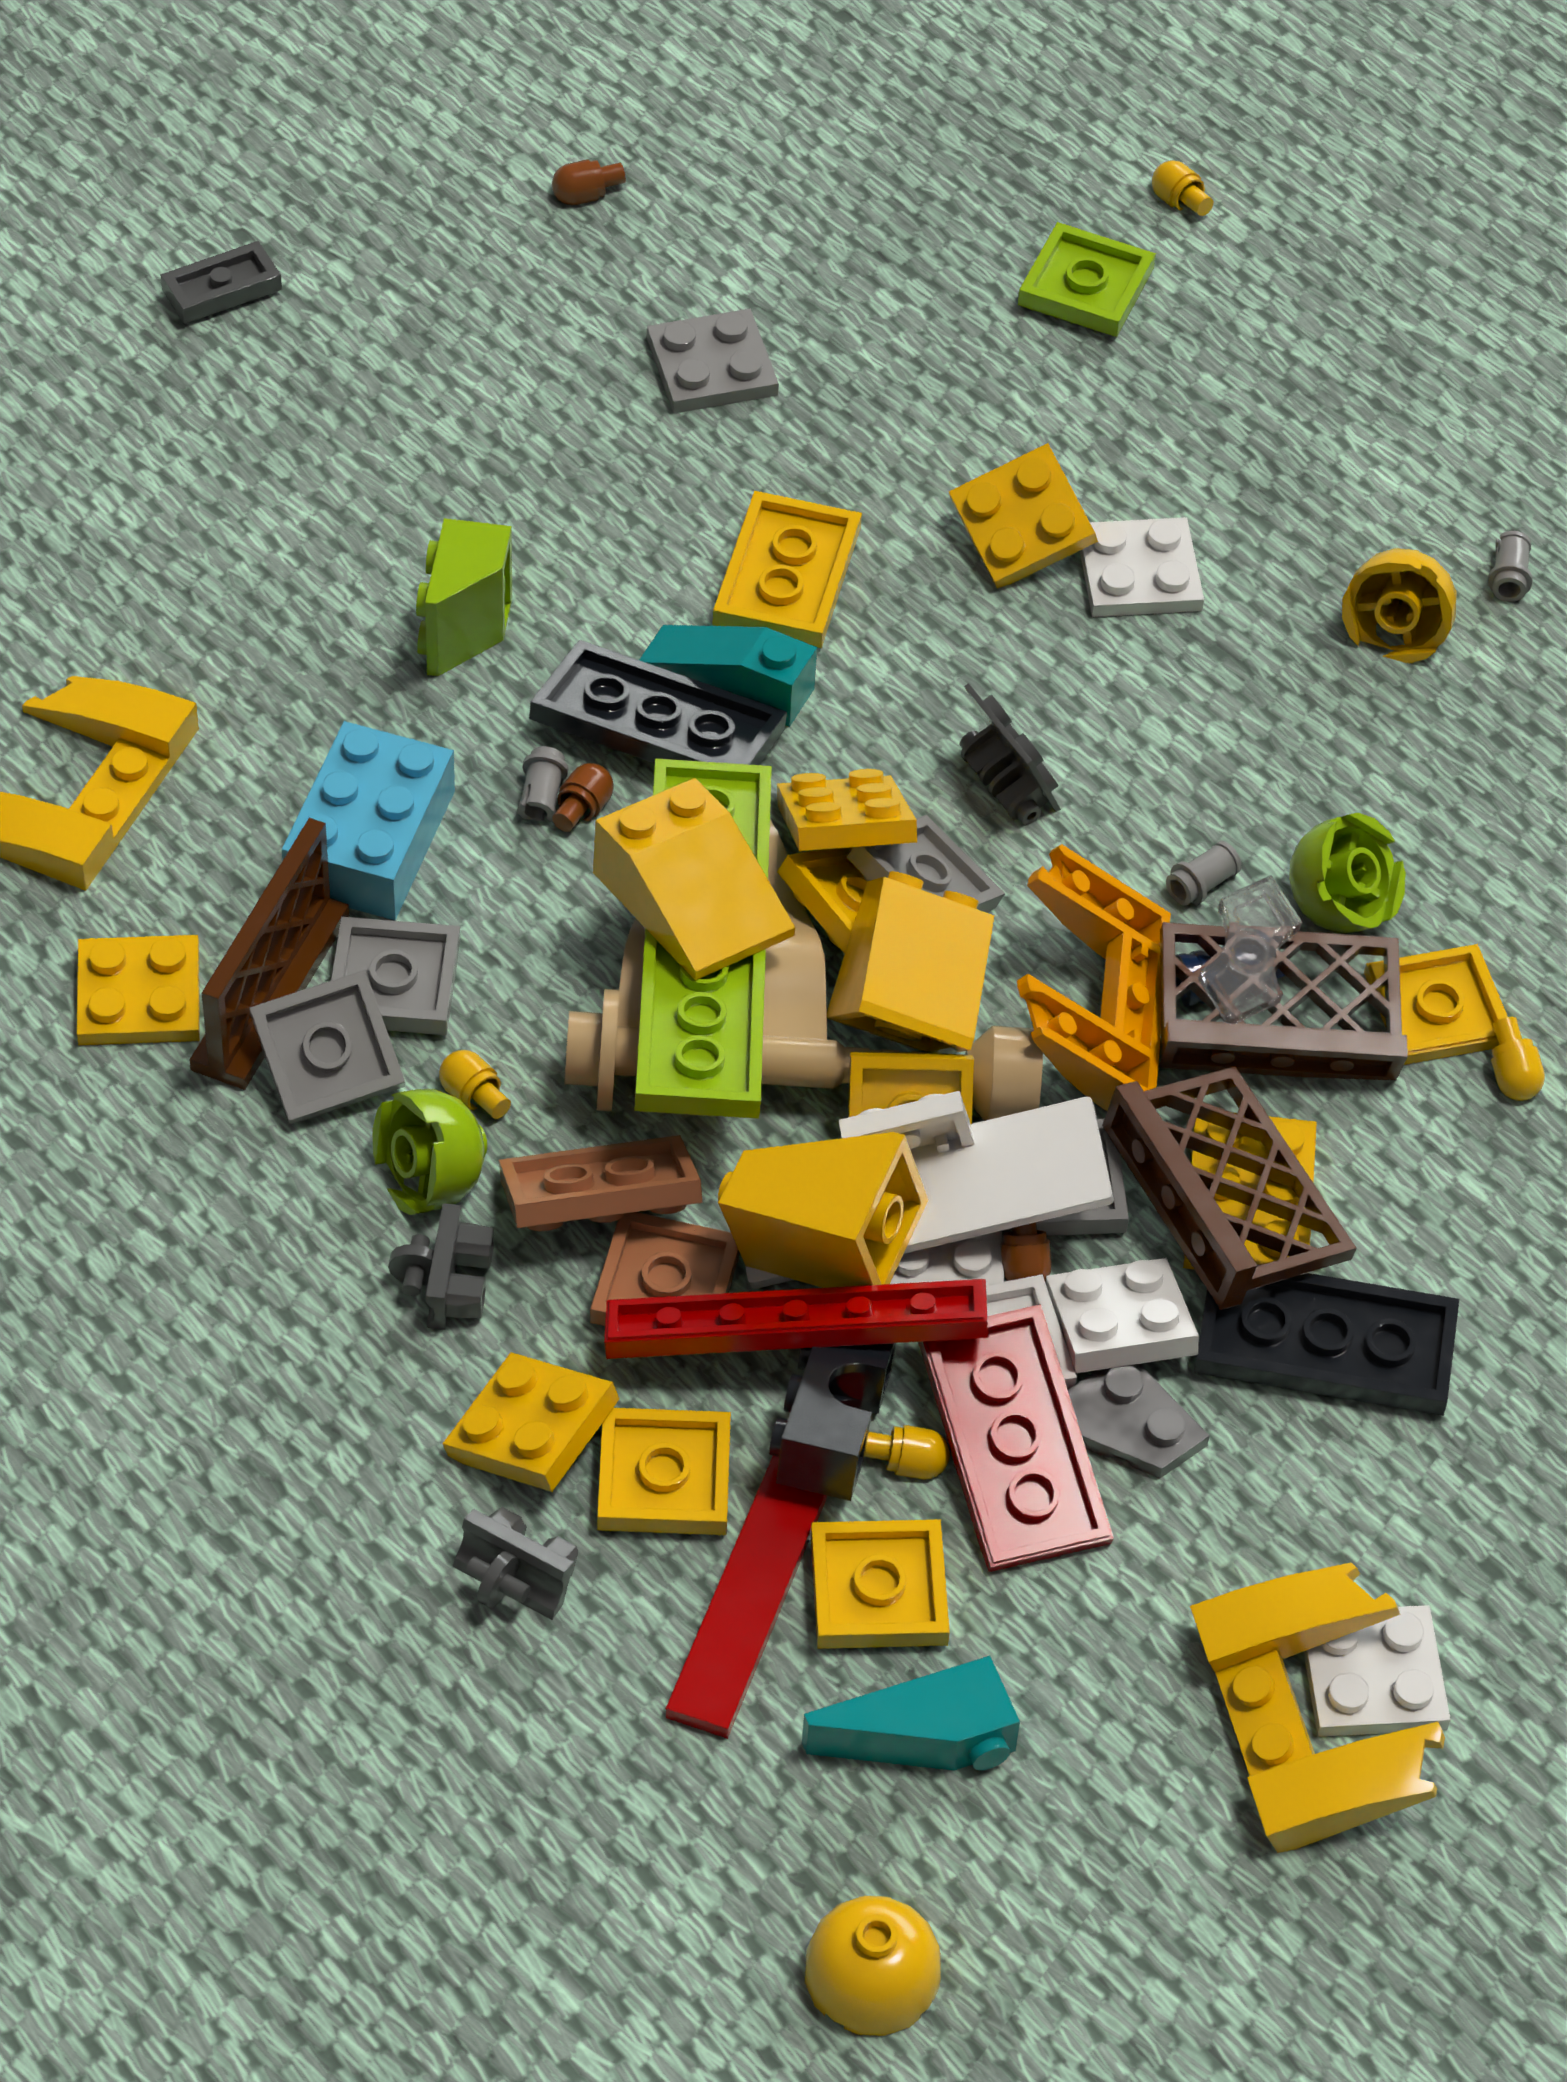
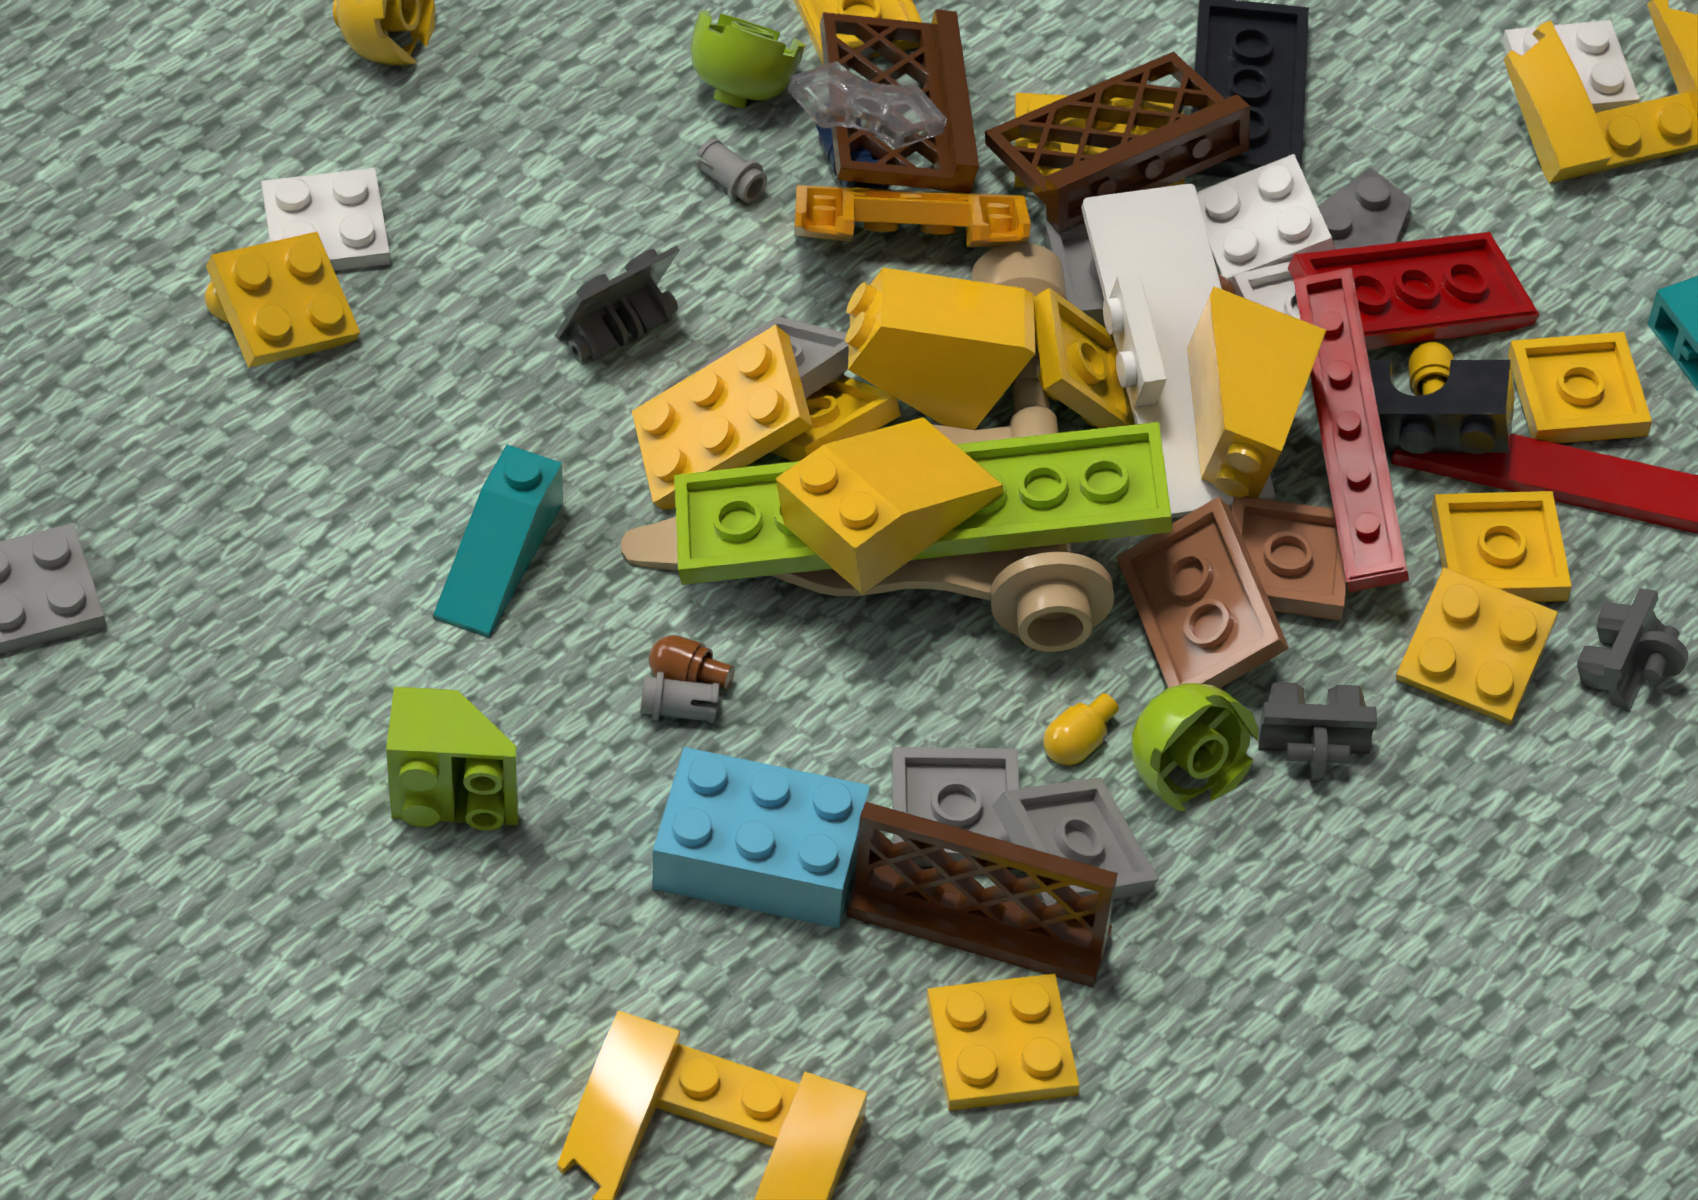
camera: 95 degrees left, 0 degrees up
black plate [529,640,787,765] -> none
yellow plate [712,490,862,648] -> none

